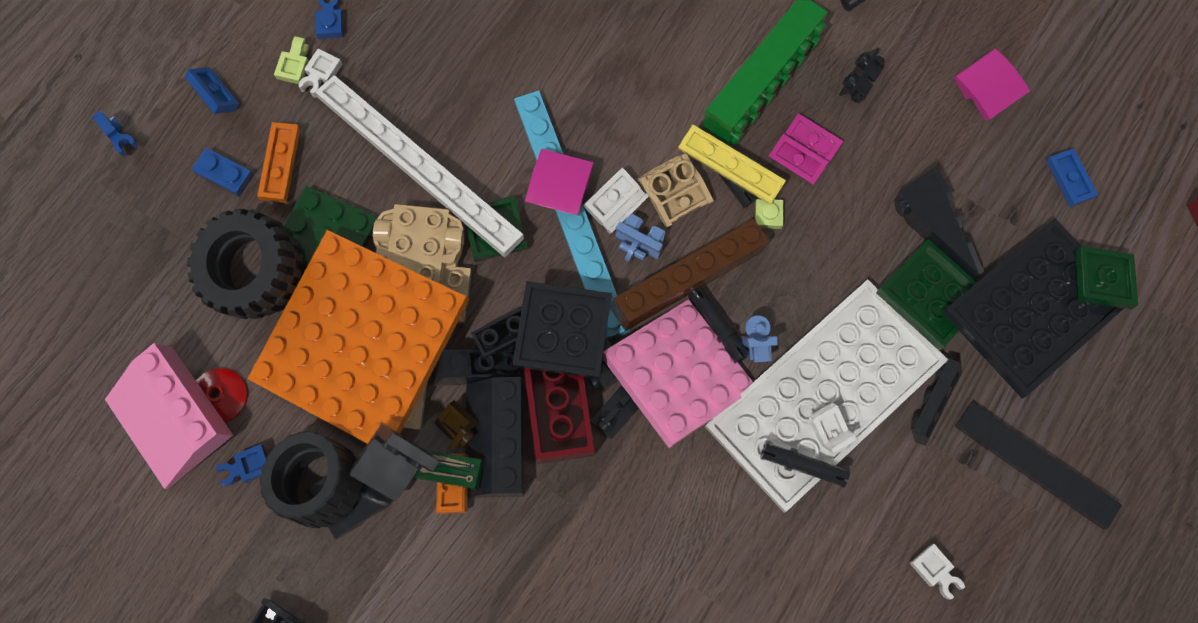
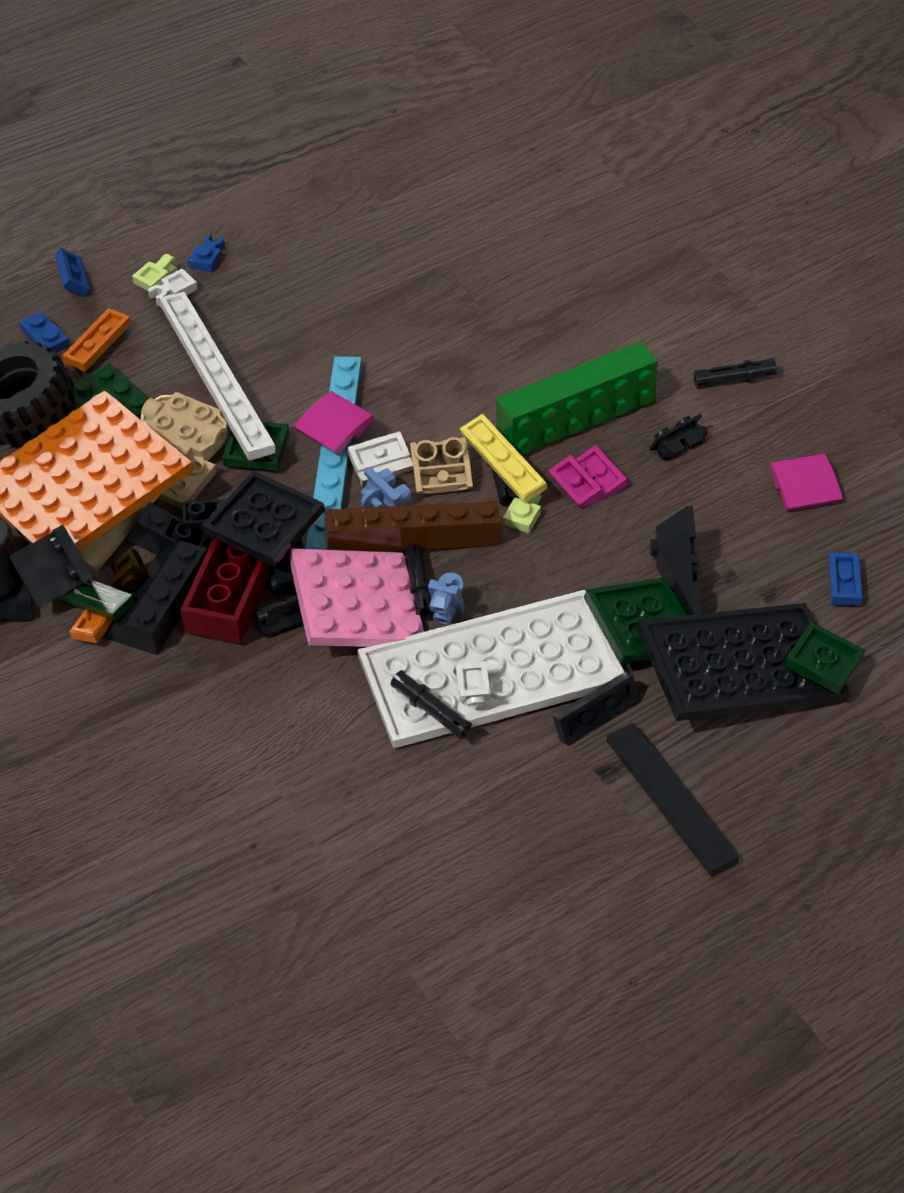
camera: 25 degrees right, 25 degrees down
white plate [910,544,965,600] -> none

